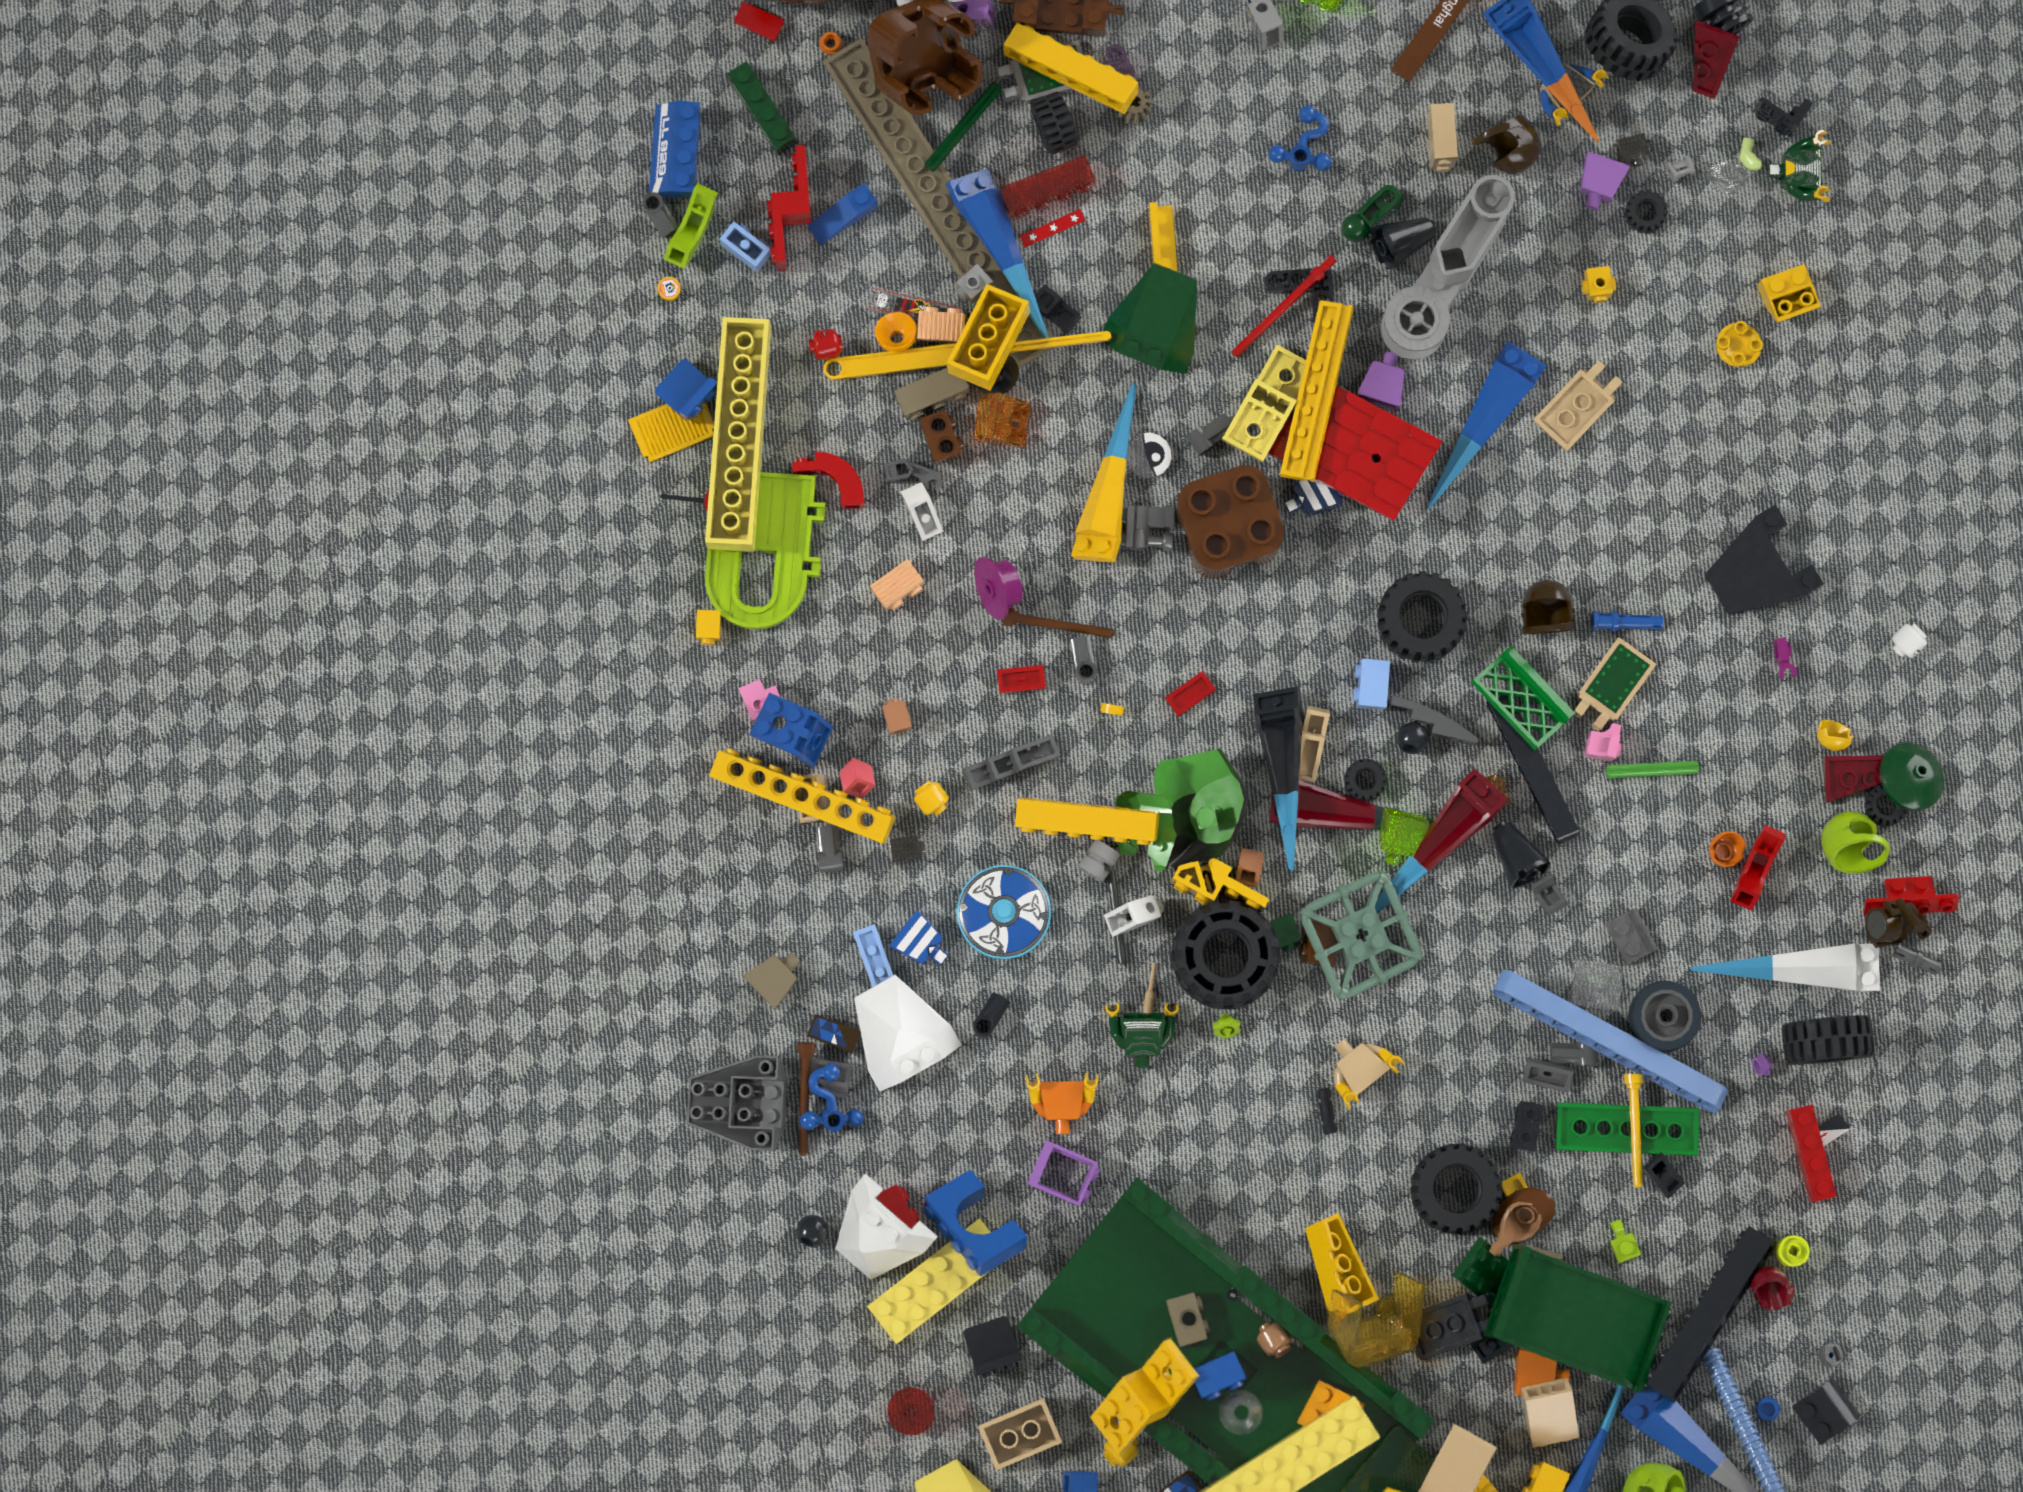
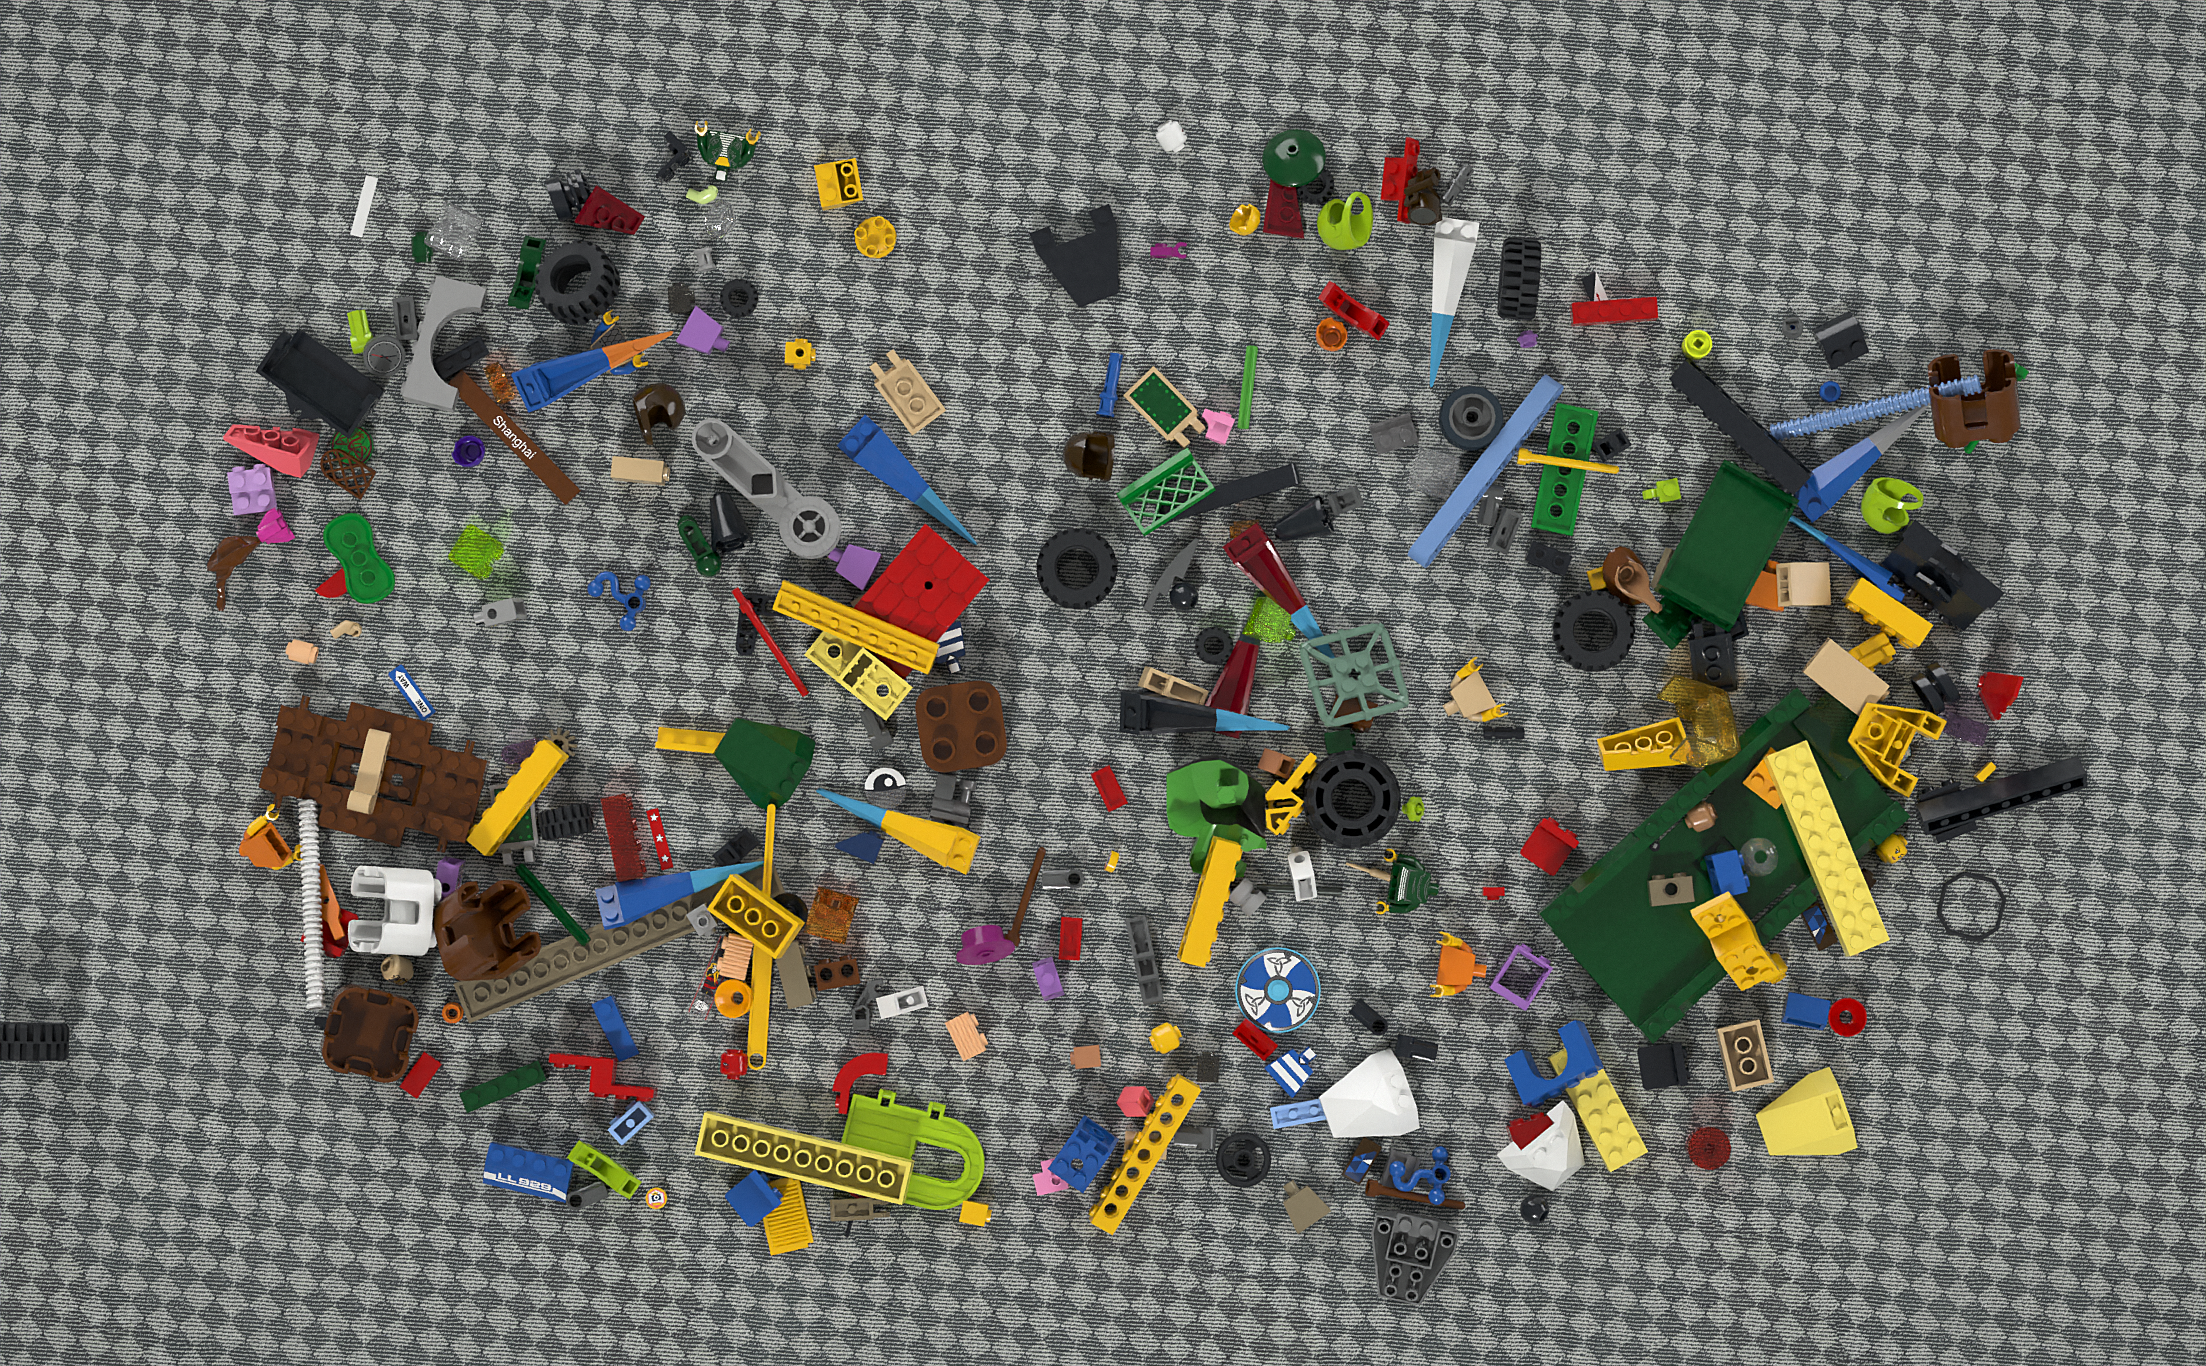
camera: 80 degrees left, 5 degrees up
light blue brick [1353,659,1390,710] -> none
dark red hair [1750,1266,1795,1311] -> none
none -> dark tan hinge [829,1198,890,1221]
none -> dark blue slope [835,830,884,864]
none -> medium lavender torso [1032,956,1065,1001]
none -> black wheel [1216,1132,1271,1188]
none -> red plate [1232,1018,1278,1061]
none -> black piece [1394,1034,1439,1062]
none -> red plate [1482,887,1505,900]
none -> red bracket [1520,817,1579,876]

